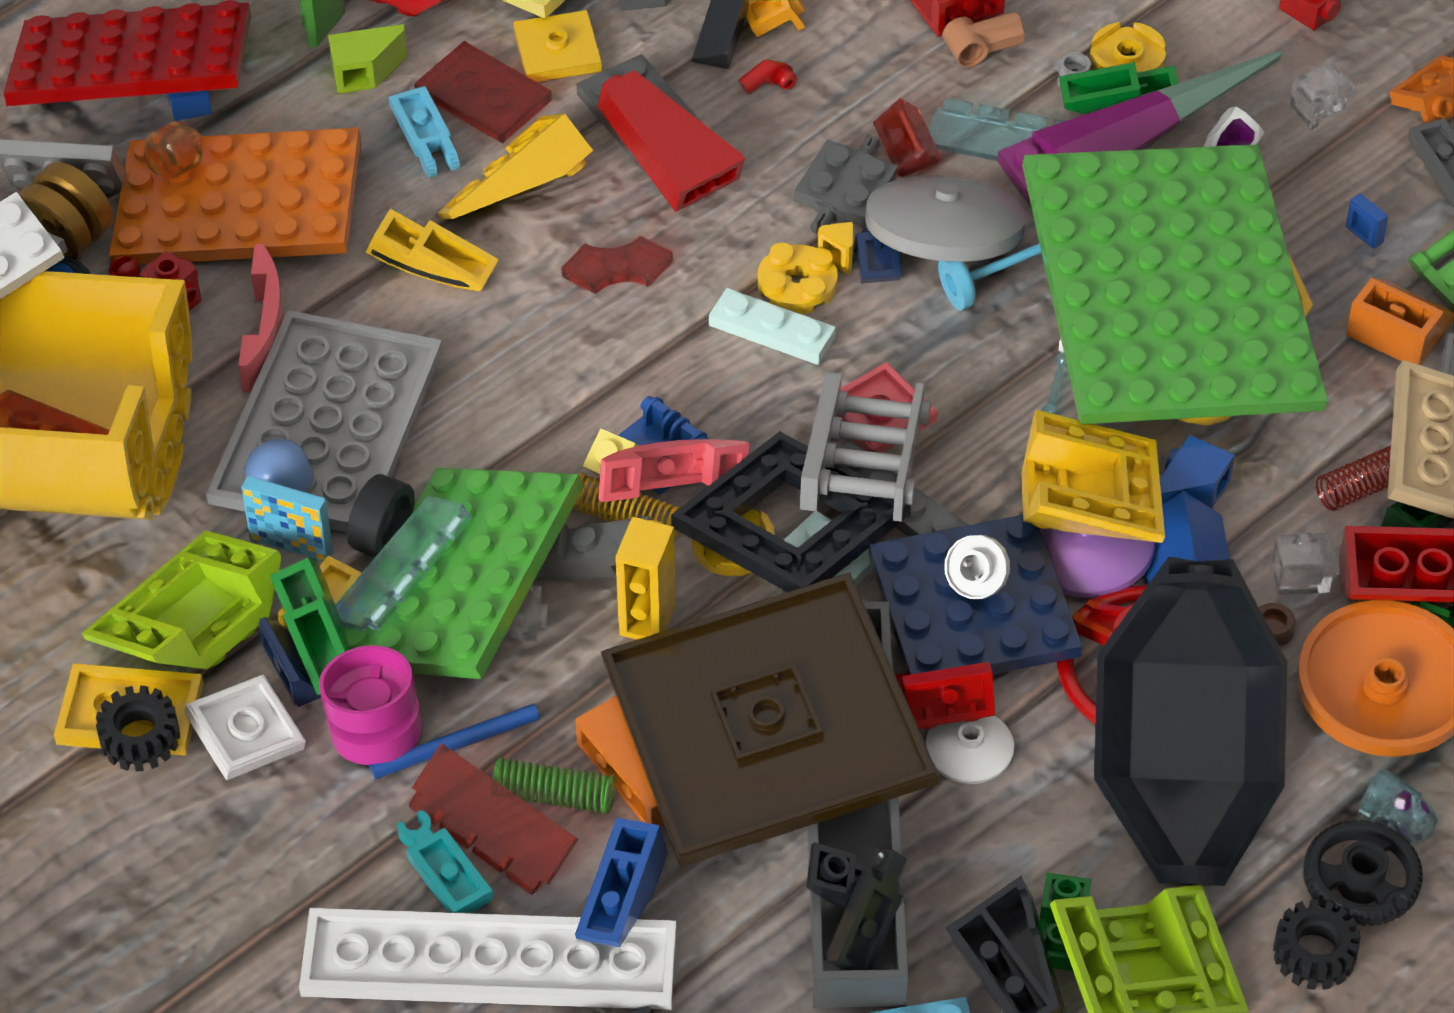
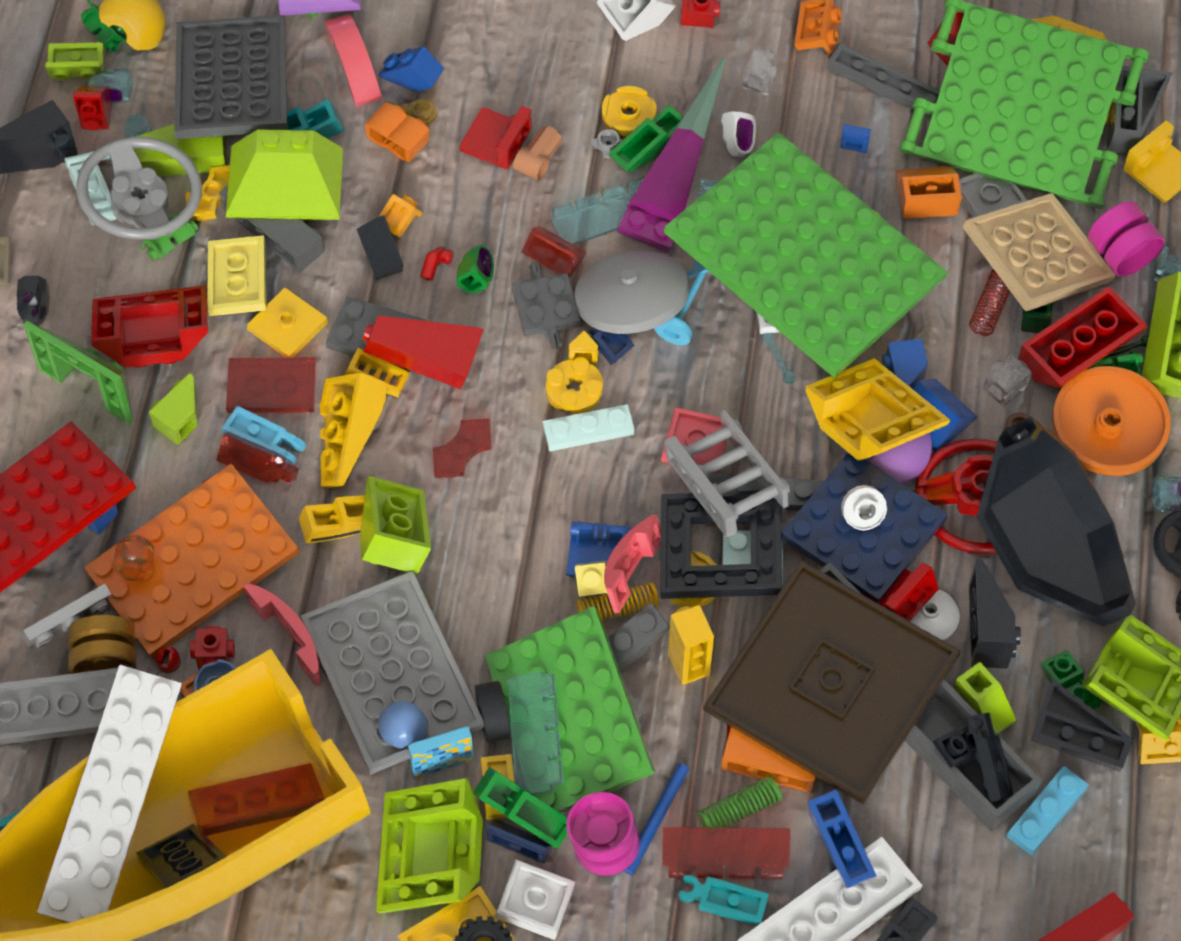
camera: 40 degrees left, 10 degrees up
none -> clear red hinge [216,432,299,483]
none -> yellow slope [345,348,410,397]
none -> lime slope [360,476,431,574]
none -> green rock [456,245,494,294]
none -> lime slope [954,662,1017,734]
none -> black slope [968,558,1021,669]

